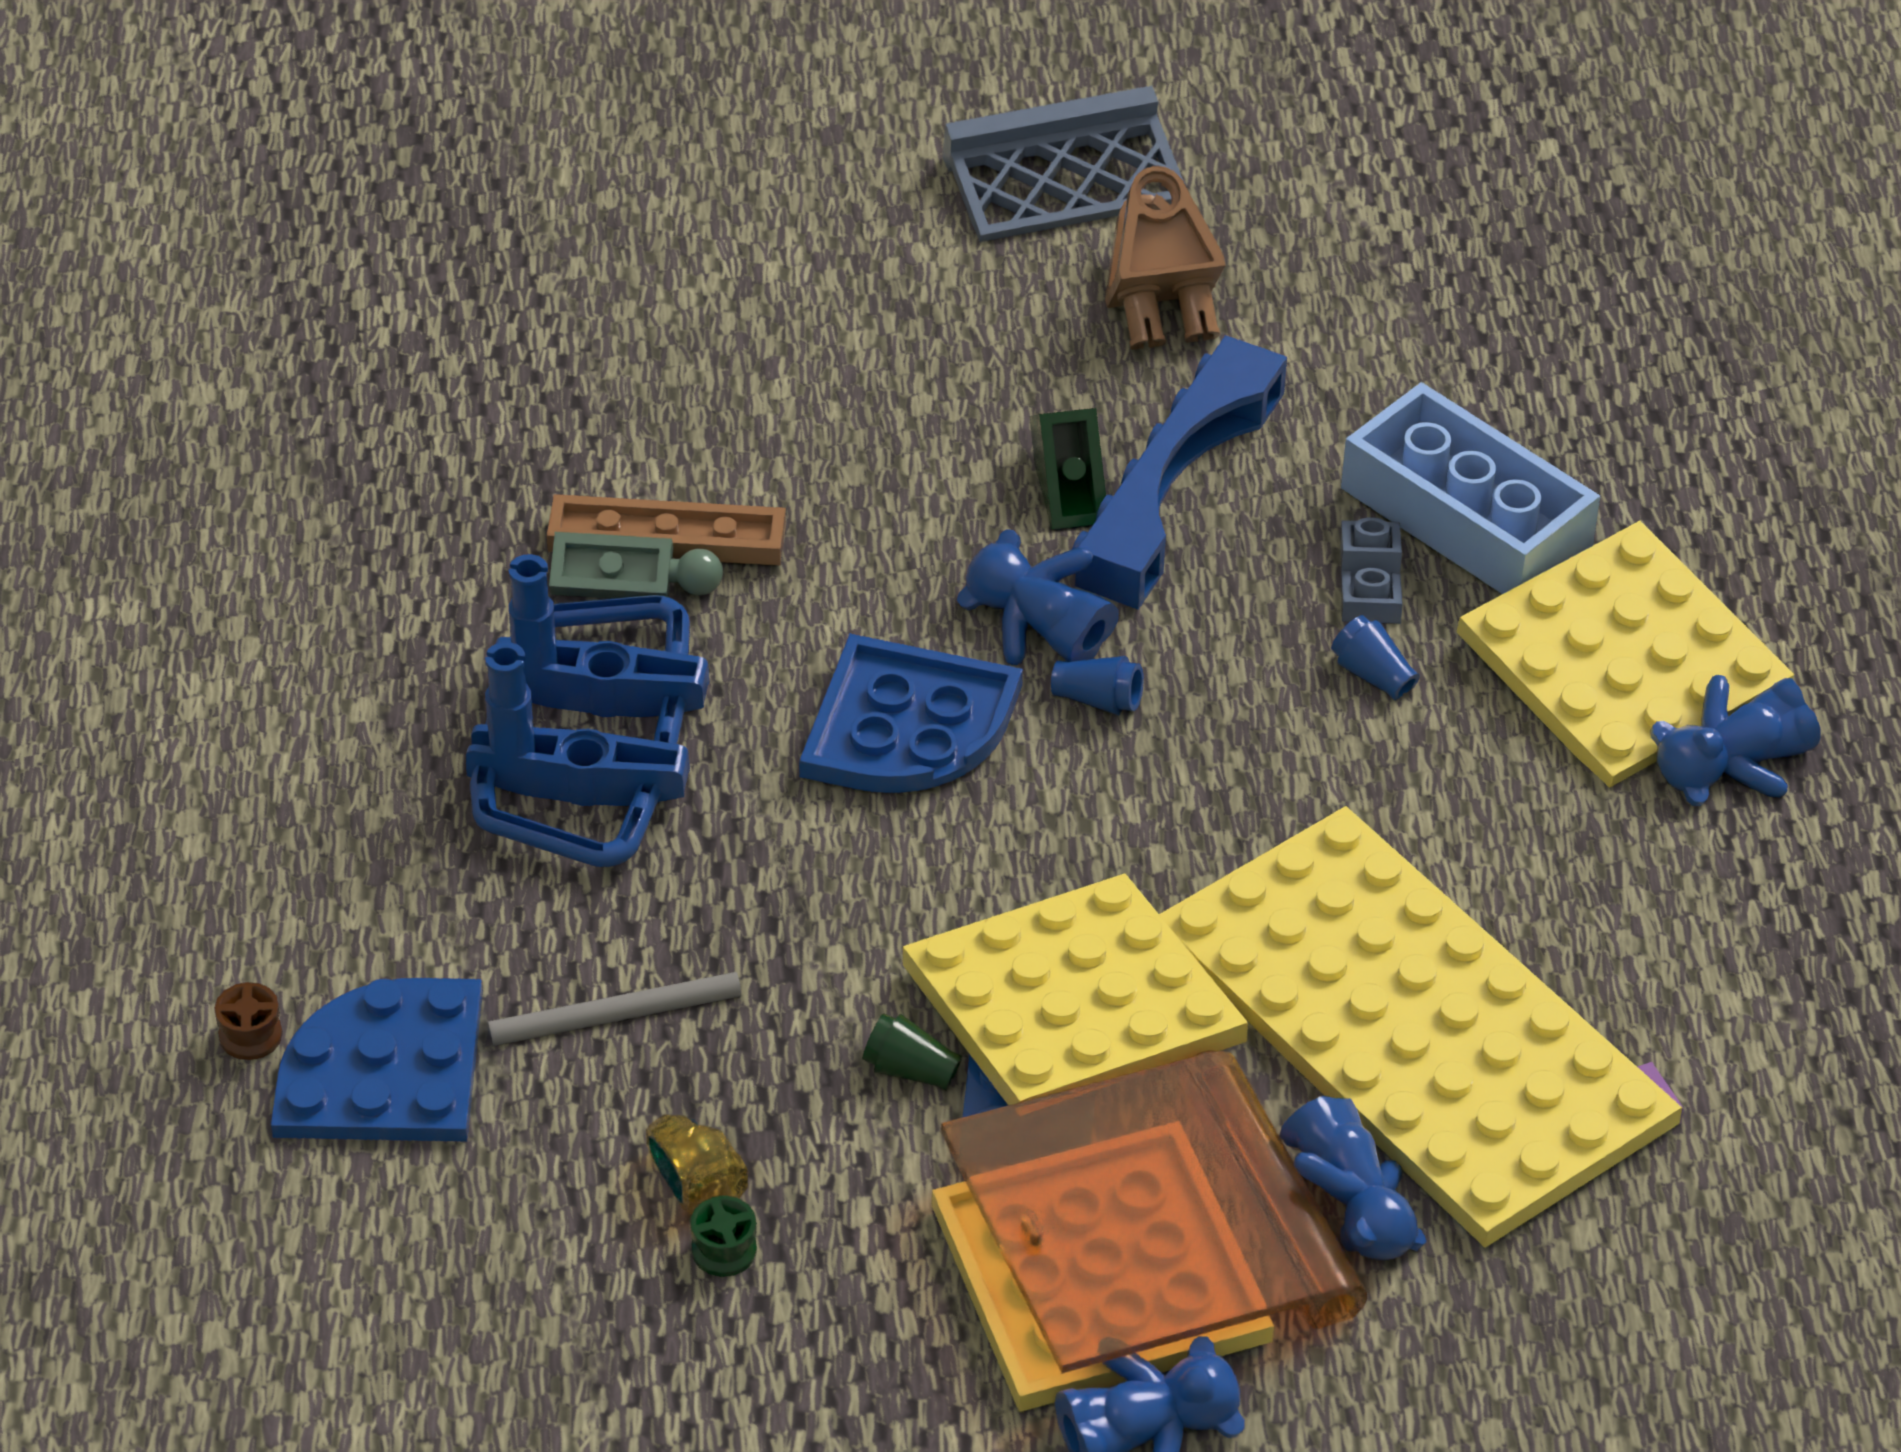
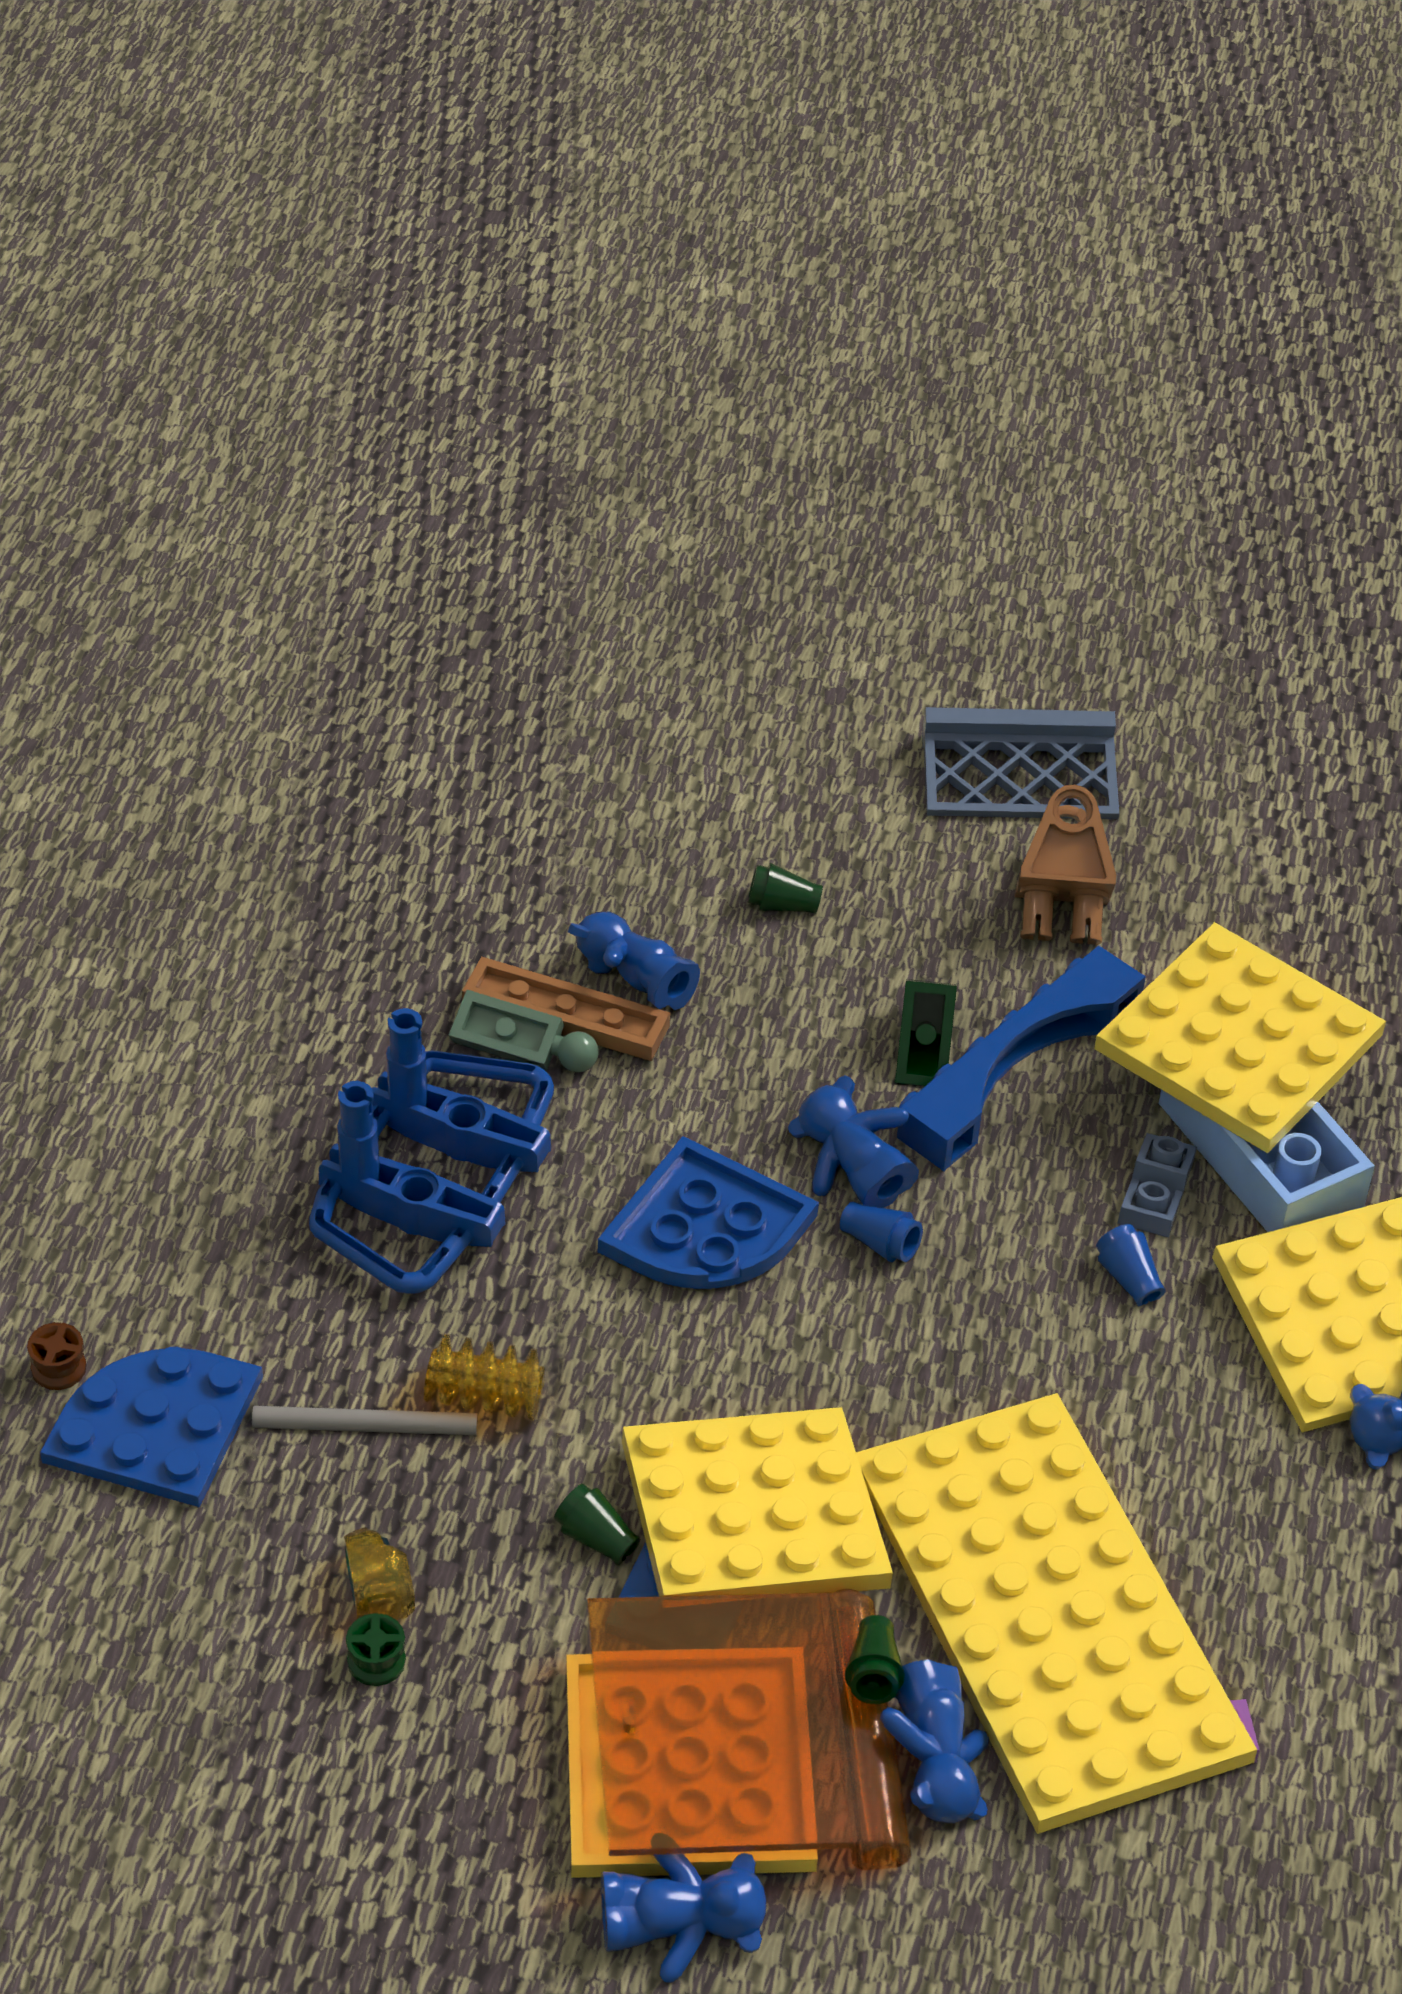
camera: 15 degrees right, 0 degrees up
none -> clear yellow piece [423,1333,545,1421]
none -> blue piece [568,912,700,1010]
none -> dark green cone [748,863,823,914]
none -> dark green cone [845,1615,905,1704]
none -> light yellow plate [1094,922,1386,1154]

